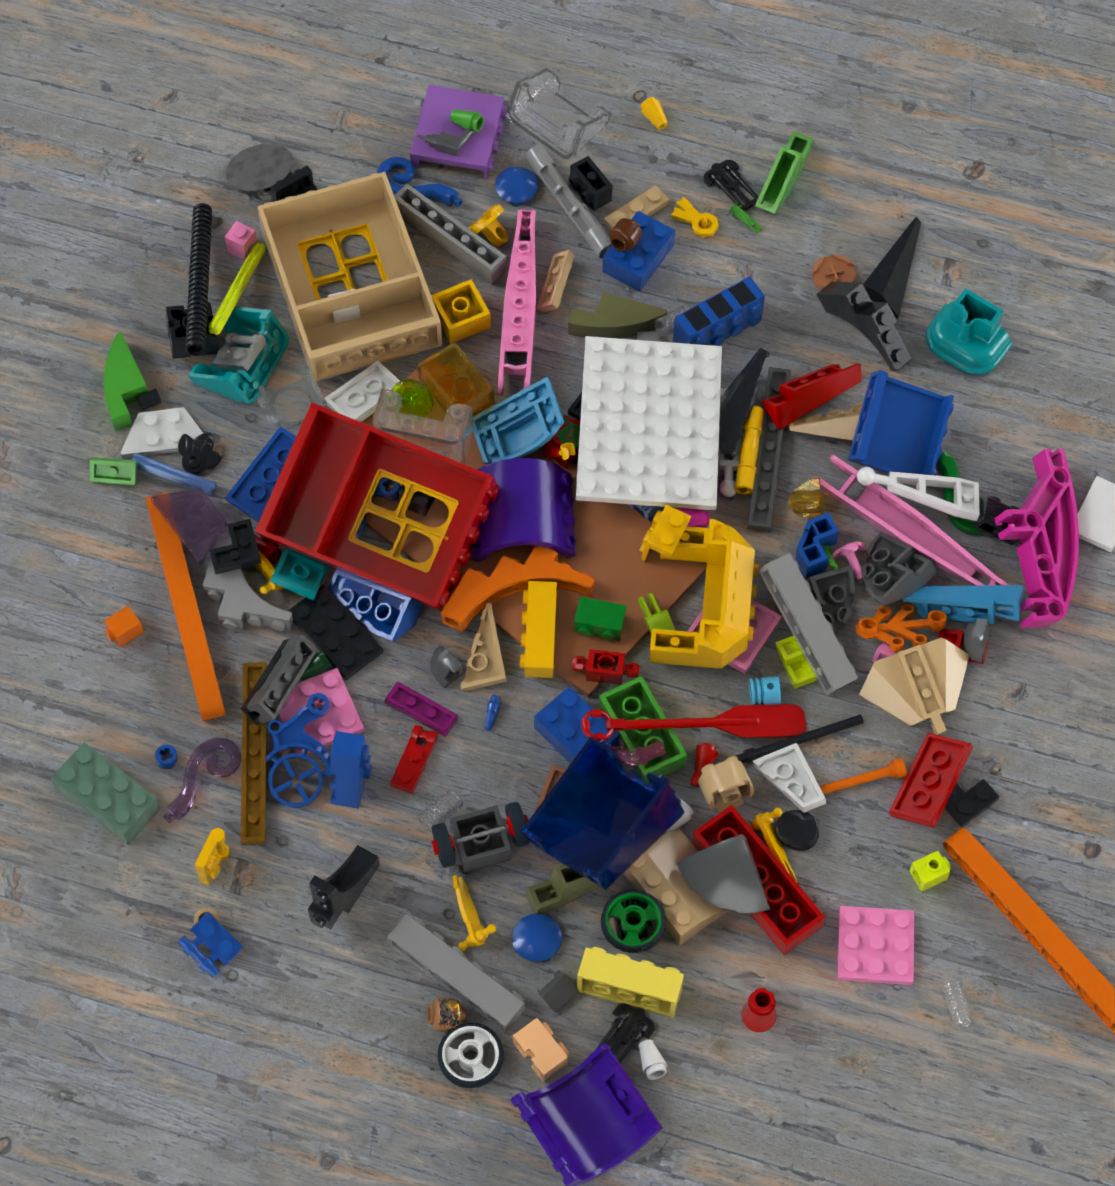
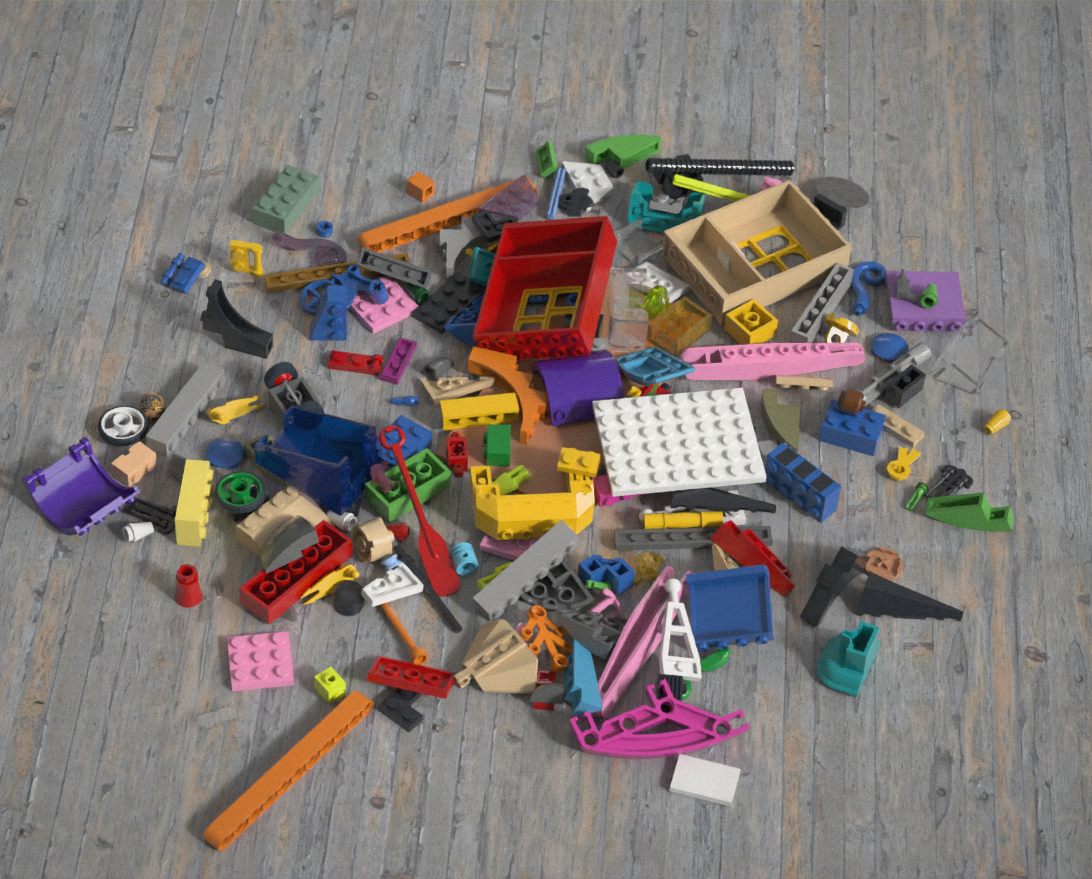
camera: 75 degrees right, 15 degrees down
none -> light blue bush [381,554,401,571]

